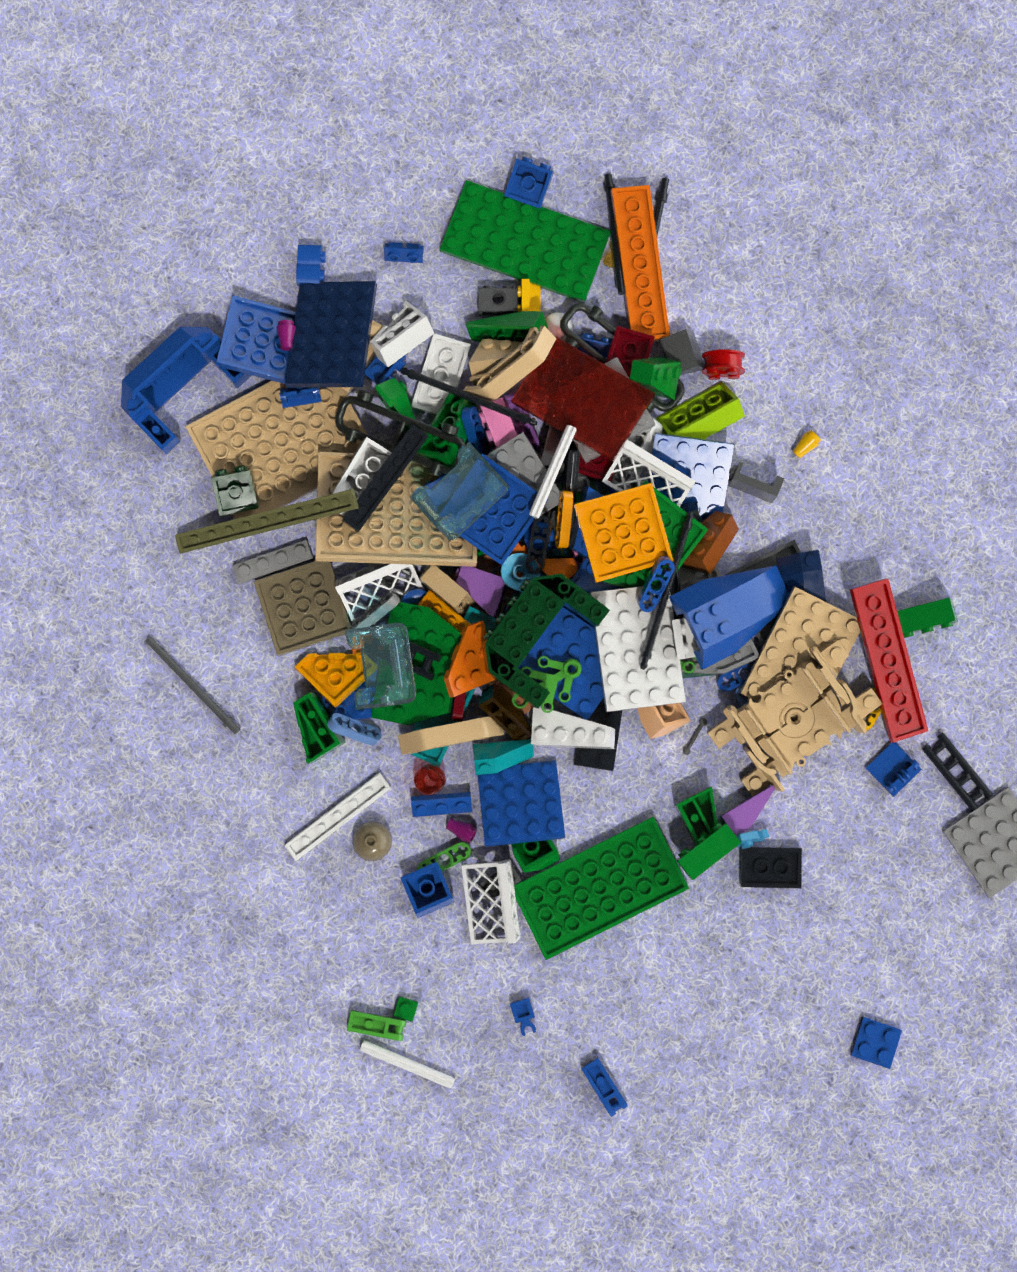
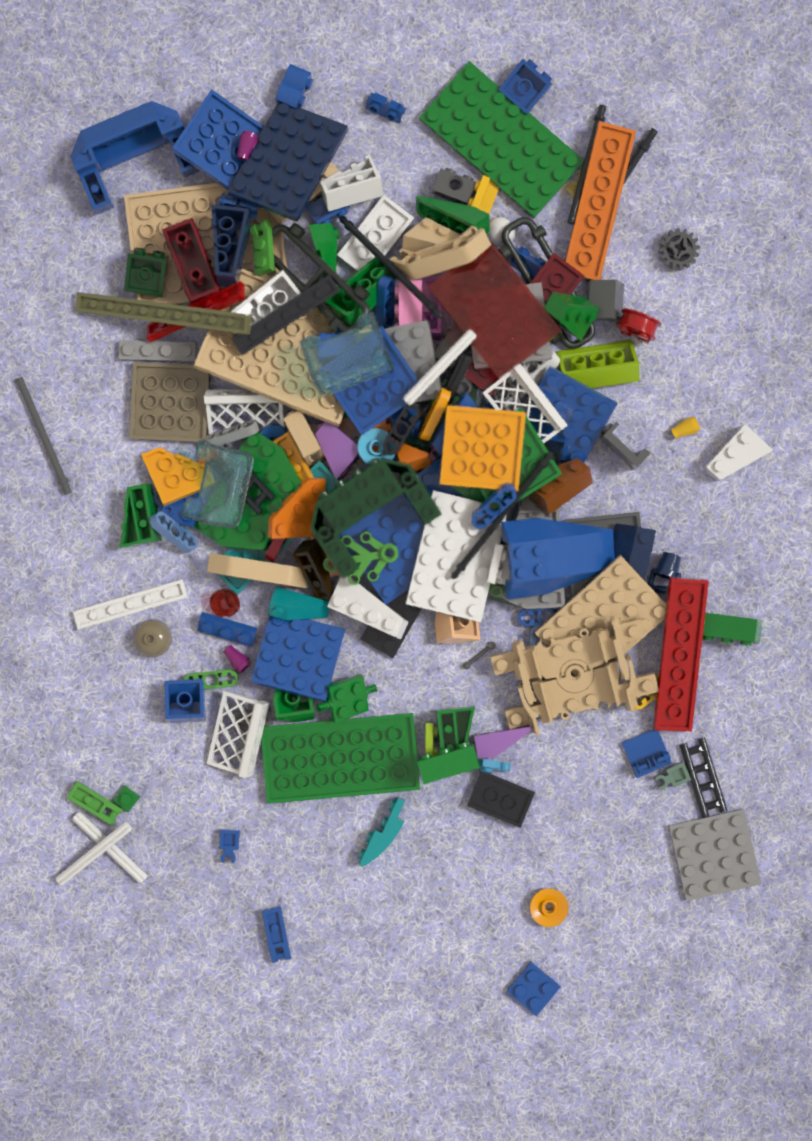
camera: 25 degrees right, 5 degrees up
none -> white axle [56,822,132,886]
none -> red tile [146,281,245,343]
none -> dark red piece [162,218,221,304]
none -> dark blue wedge [211,204,252,287]
none -> bright green plate [250,219,275,276]
none -> green plate [317,674,378,723]
none -> teal slope [357,796,405,867]
none -> lime plate [425,722,437,756]
none -> light orange dish [530,888,569,927]
none -> dark blue piece [647,552,681,594]
none -> sand green plate [654,762,691,790]
none -> dark grey gear [658,228,700,271]
none -> white wedge [703,425,773,481]

